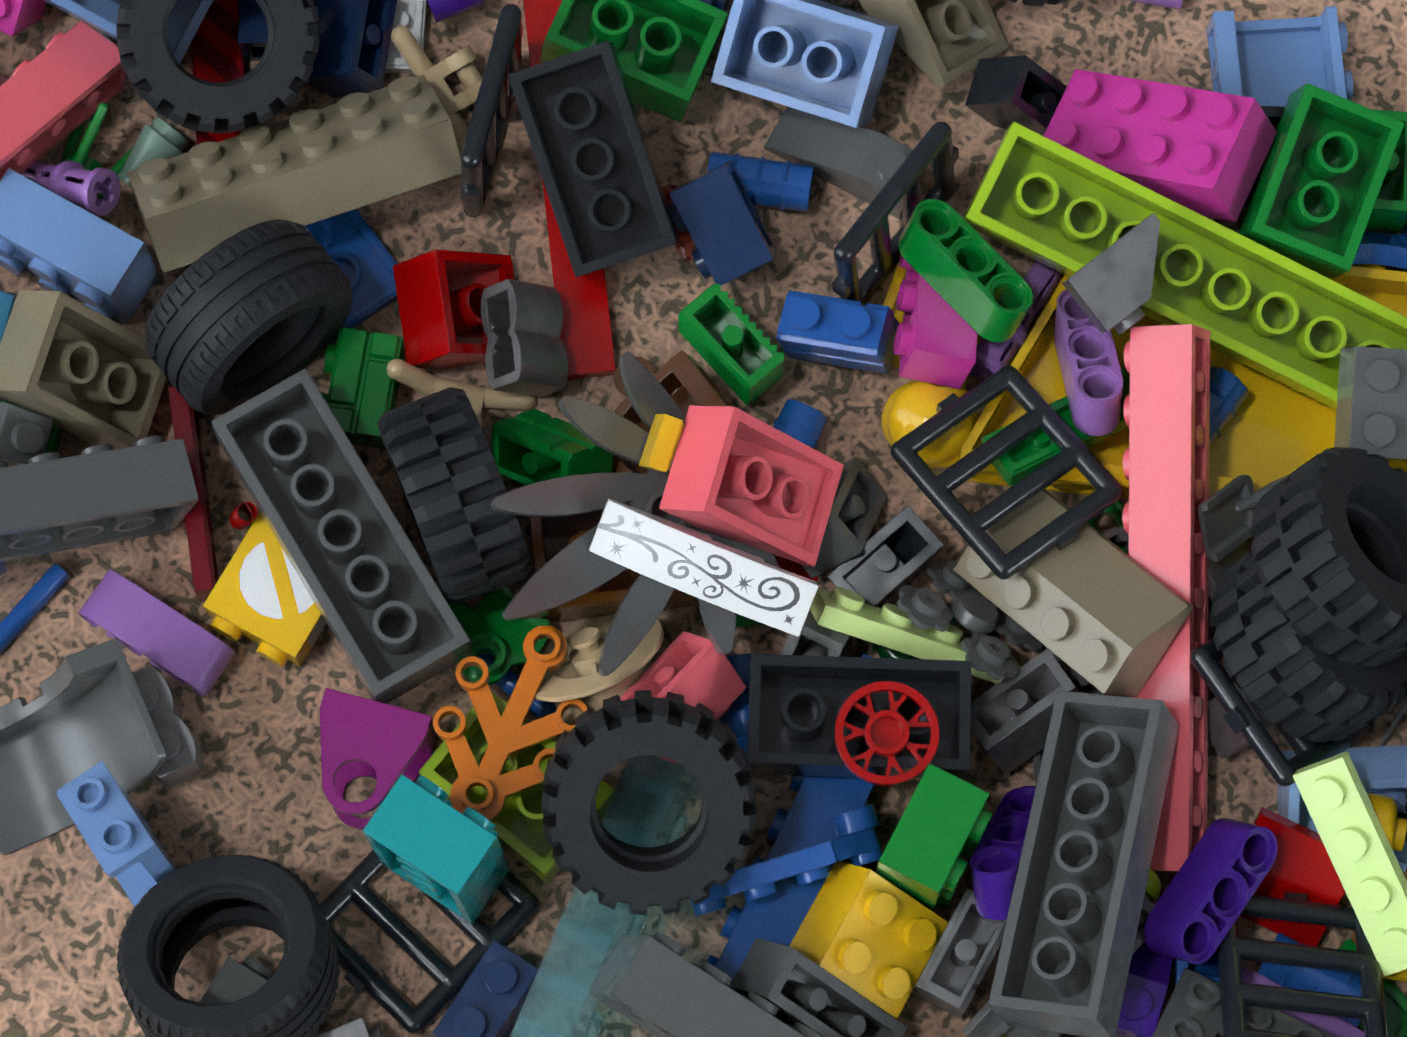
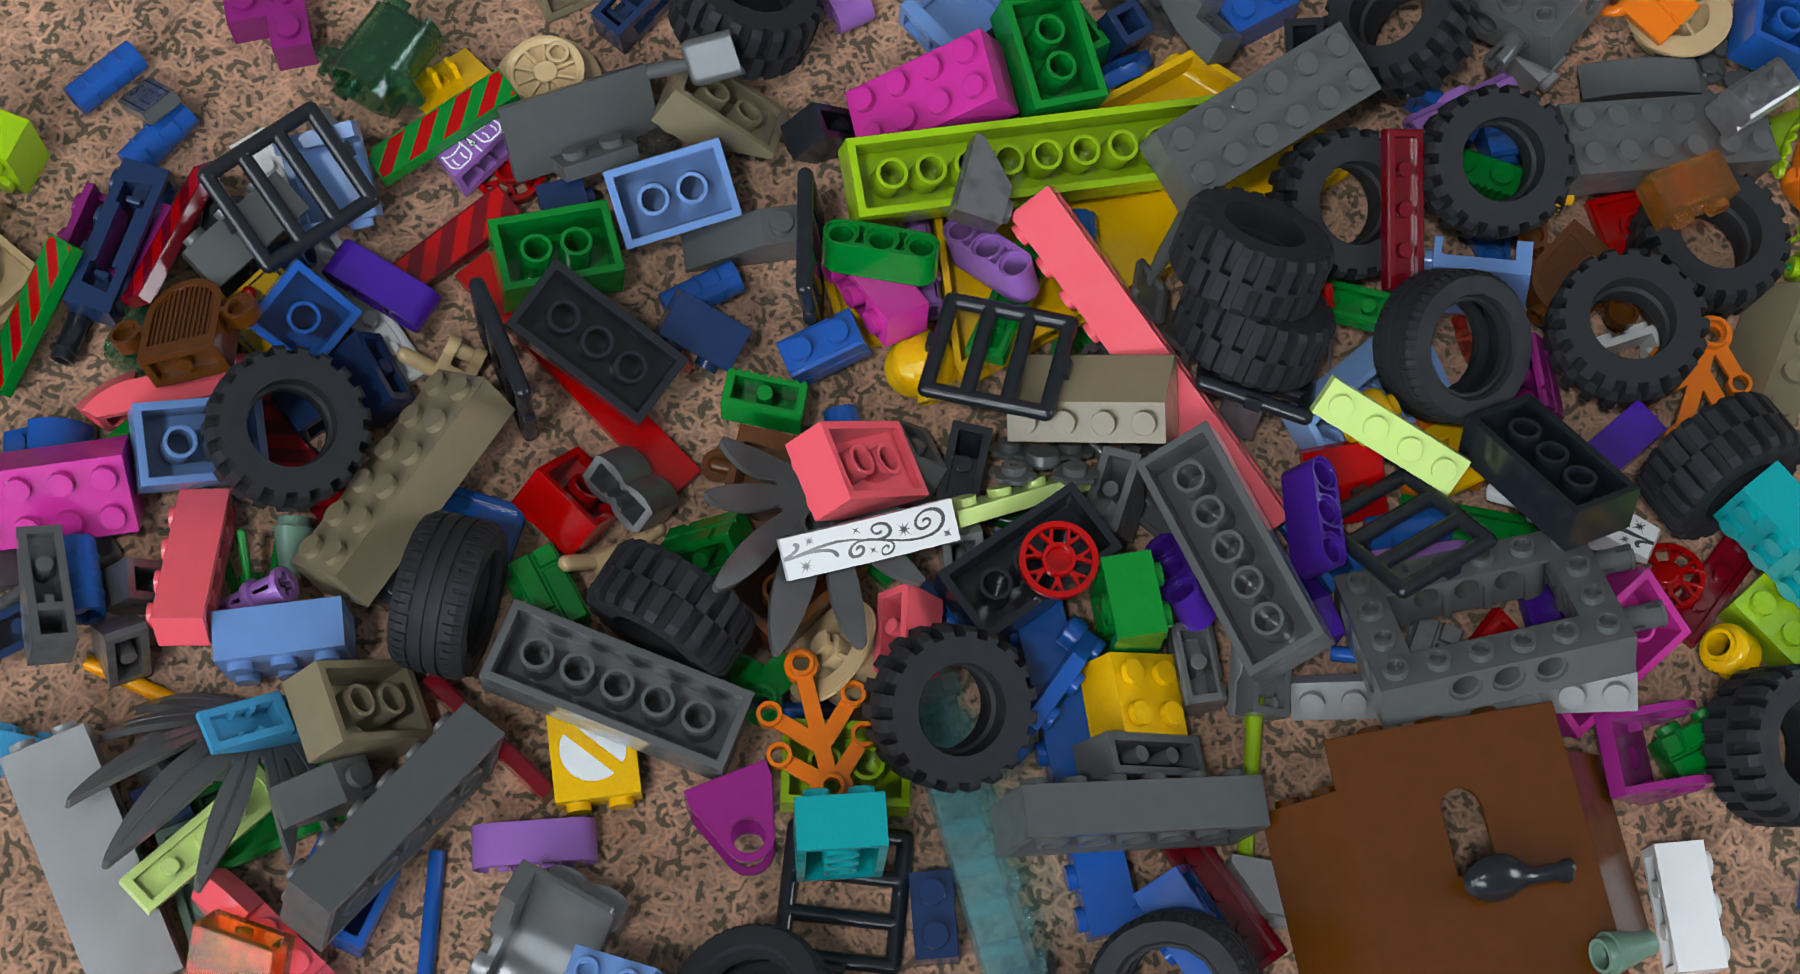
camera: 45 degrees left, 5 degrees down
red piece [229,502,258,530] -> none
yellow tile [638,414,684,472] -> none

